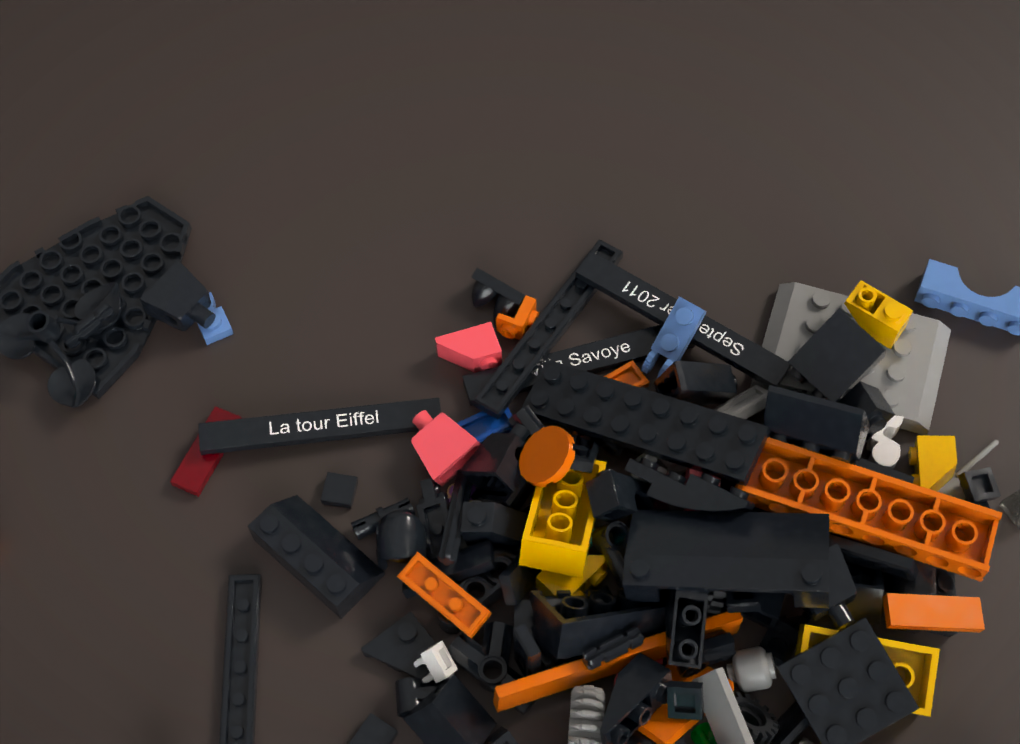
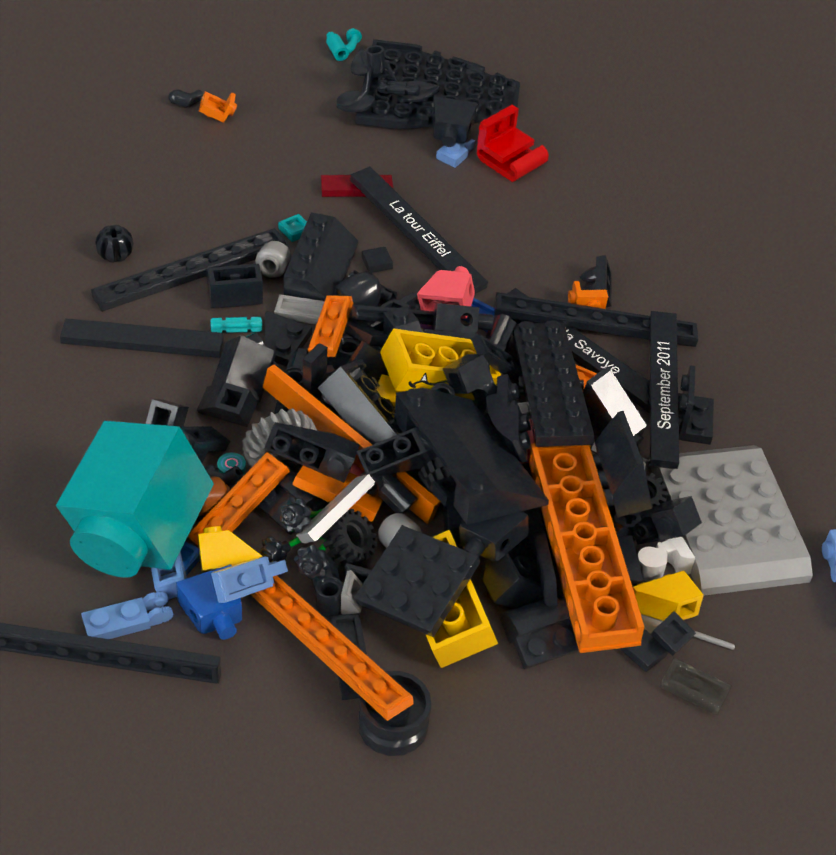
camera: 55 degrees right, 15 degrees down
white tile [414,640,458,683] -> none
coral slope [435,322,502,373] -> none
orange tile [519,425,575,488] -> none
black axle [582,627,644,670] -> none
medium blue hinge [641,297,707,378] -> none
black plate [667,681,704,720] -> none
black slope [788,308,886,403] -> none
yellow slope [844,280,913,349] -> none
orange tile [883,593,985,633] -> none
none -> black slope [205,264,263,308]
none -> teal axle [211,317,262,333]
none -> light grey head [255,241,291,278]
none -> light grey tile [274,295,324,325]
none -> teal tile [278,214,307,242]
none -> red piece [477,105,549,182]
none -> black bracket [678,365,714,445]

